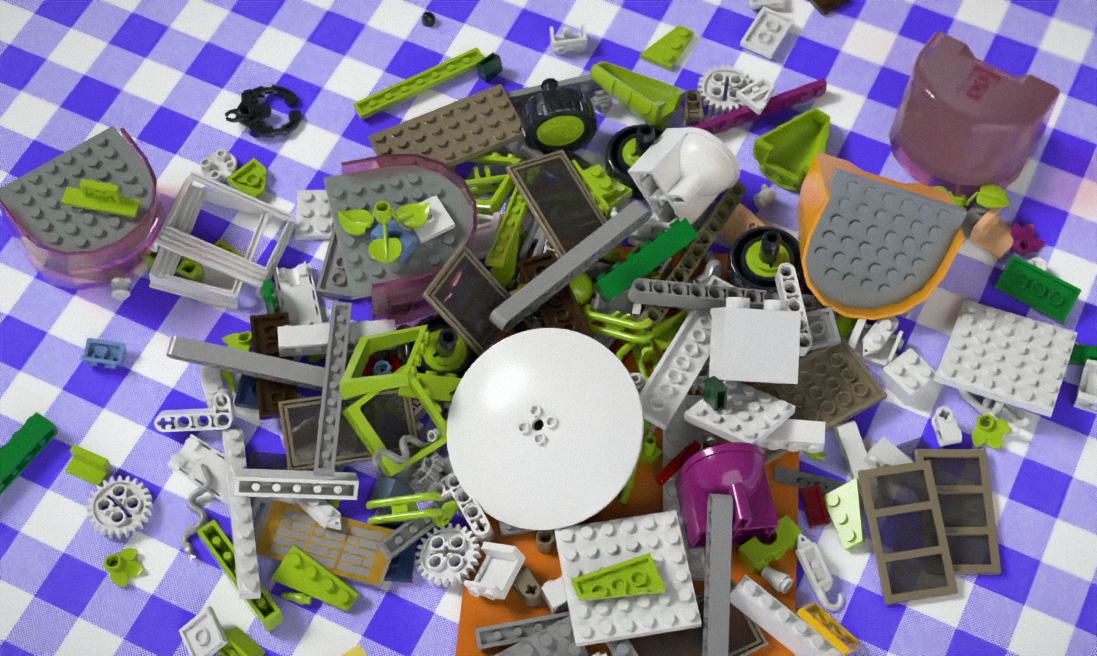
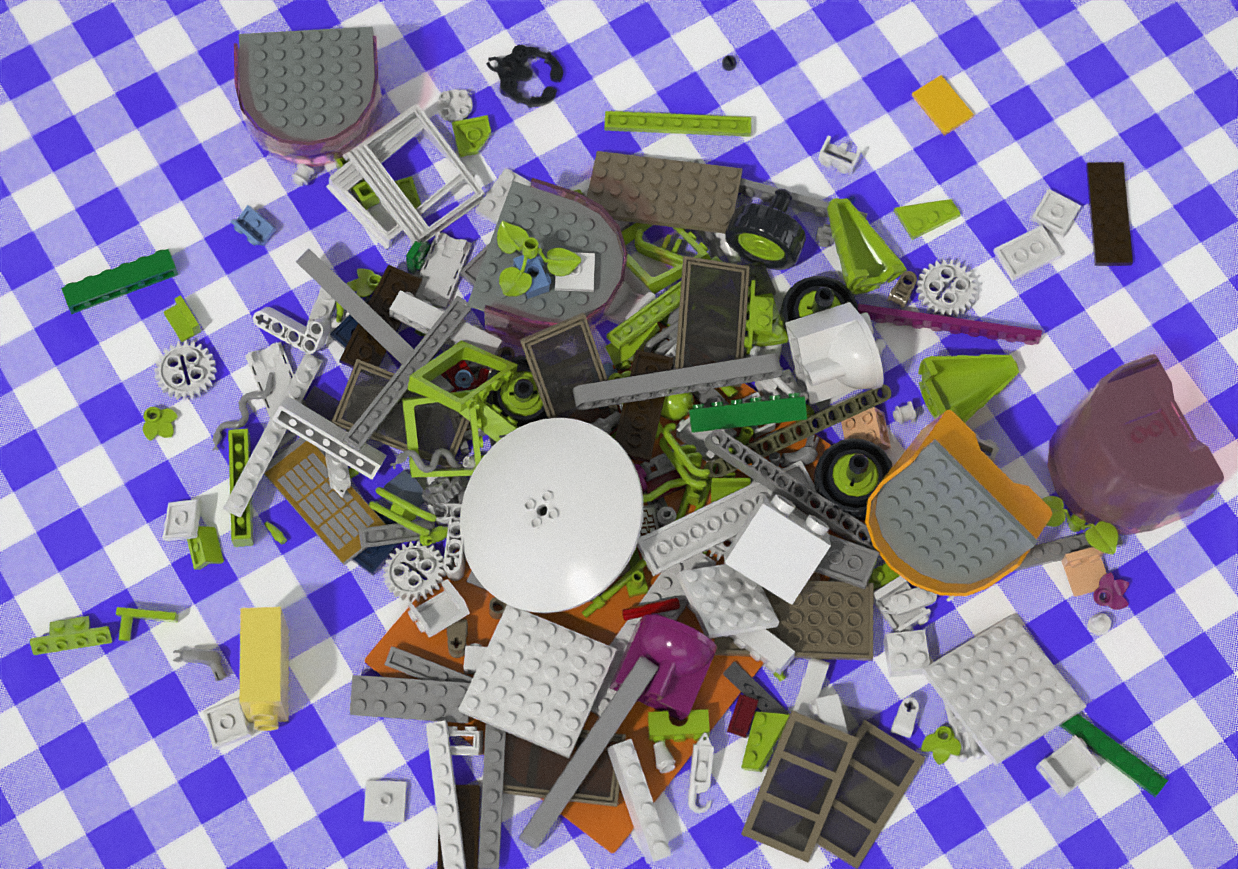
camera: 30 degrees right, 10 degrees up
lime bracket [61,179,141,218] -> none
lime wing [271,545,361,611] -> none
dark green piece [476,52,503,83] -> none
lime wing [571,553,666,601] -> none
dark green piece [703,376,728,411] -> none
white wing [736,77,775,115] -> none
white beam [775,263,812,356] -> none
yellow tile [796,602,862,655] -> none
green plate [994,255,1082,324] -> none

